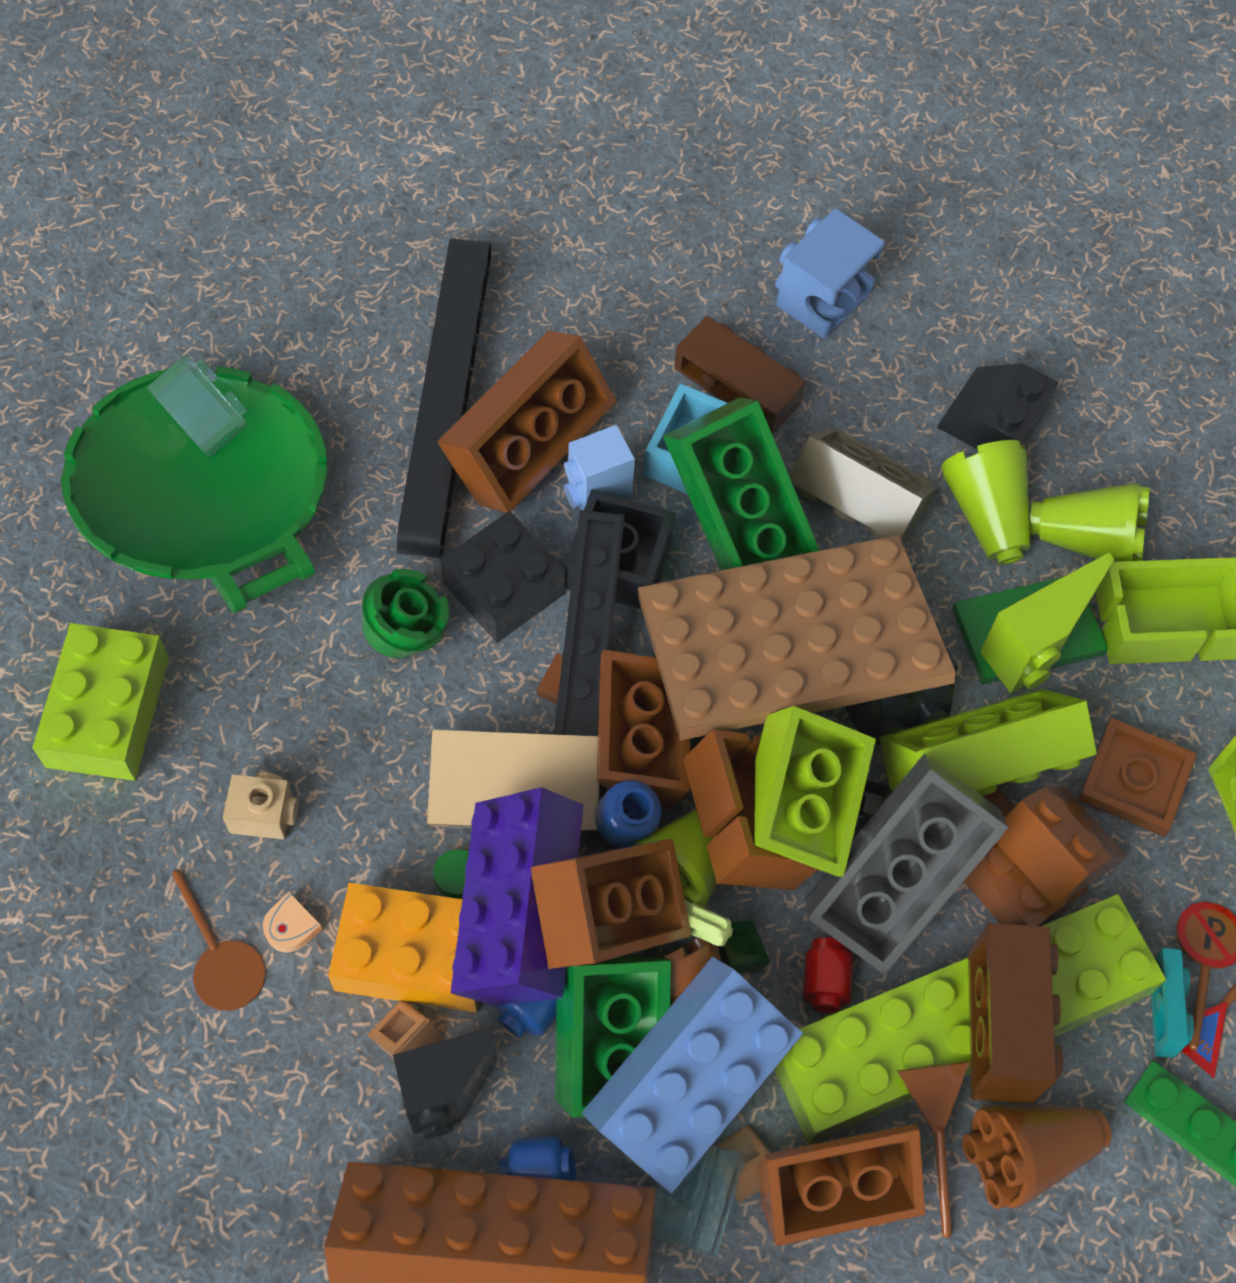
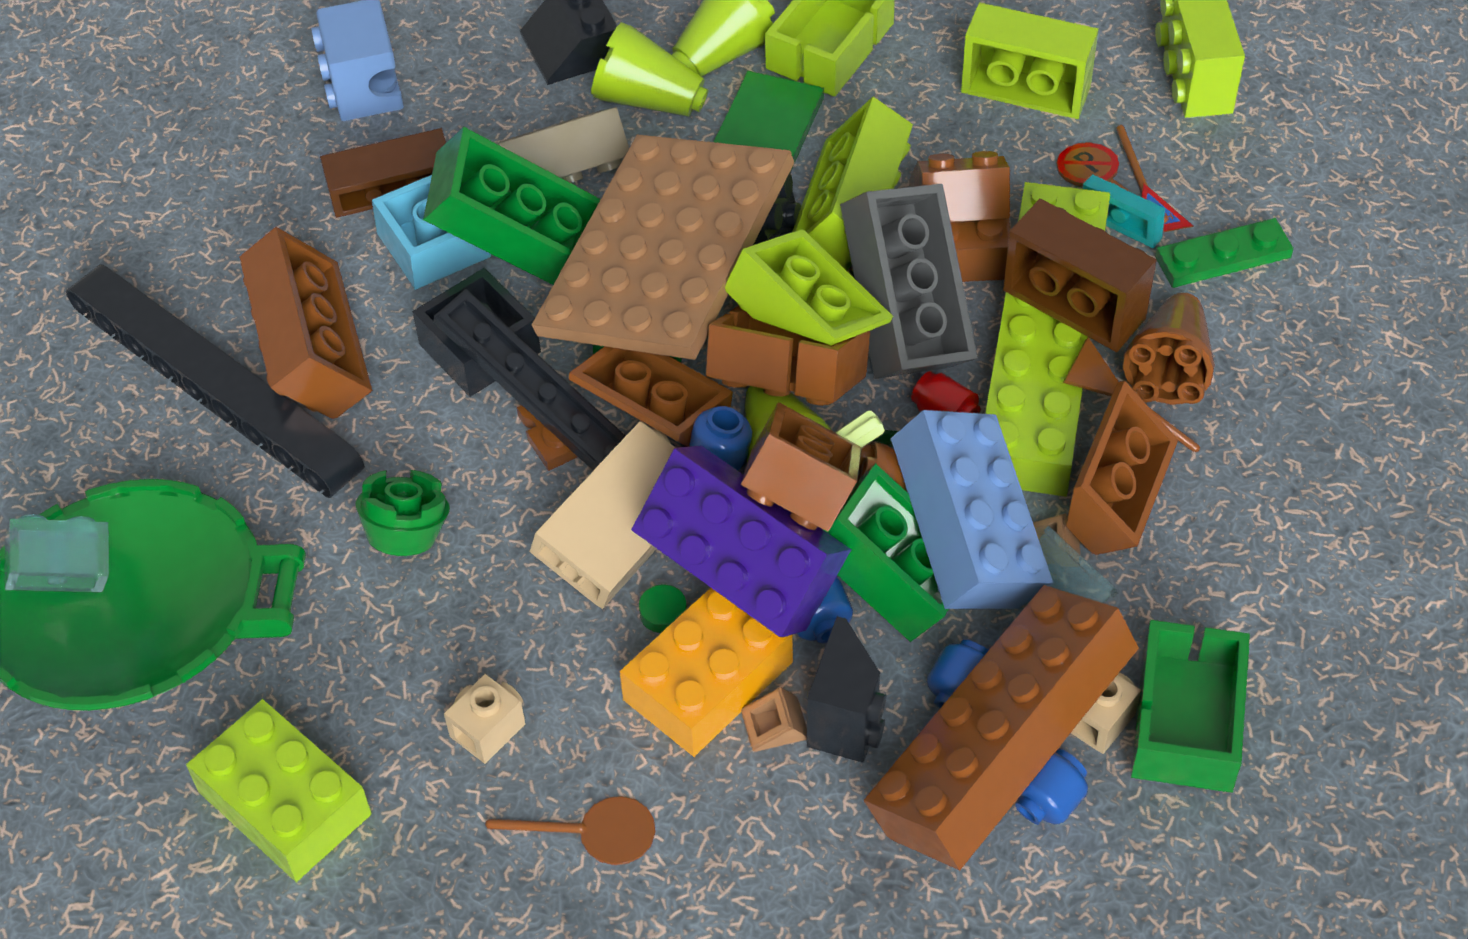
camera: 50 degrees left, 10 degrees down
light nougat tile [263,892,322,953] -> none
black brick [440,511,565,643] -> none
light blue brick [564,425,635,510] -> none
lime slope [980,553,1114,694] -> none
dark orange plate [1078,717,1197,837] -> none

